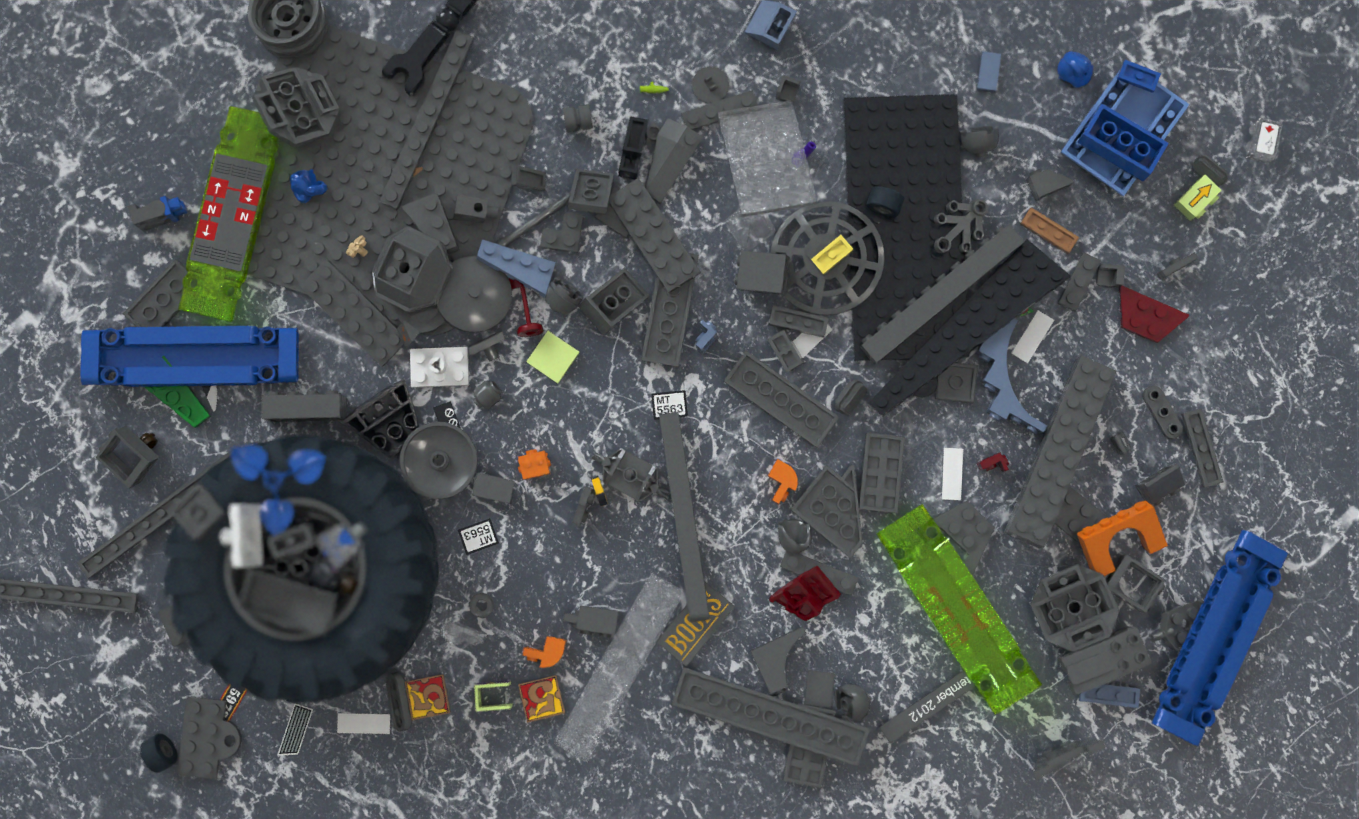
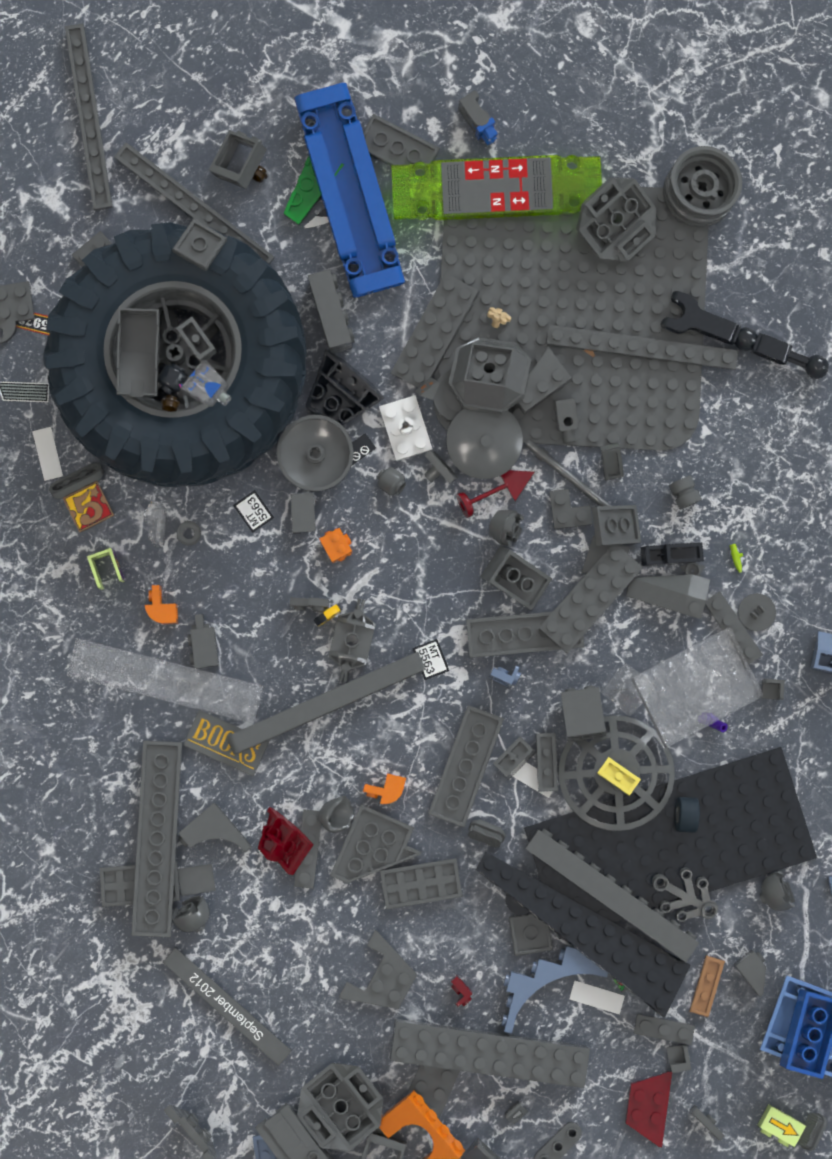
camera: 75 degrees right, 0 degrees up
white plate [221,504,263,567] -> none
blue plant [231,445,325,536] -> none
blue hair [290,169,328,203] -> none
sand blue wing [476,239,556,298] -> none
tile [518,675,565,723] -> none
yellowish green tile [526,331,580,383] -> none
clear neon green panel [876,504,1042,715] -> none
white sticker [942,448,963,500] -> none

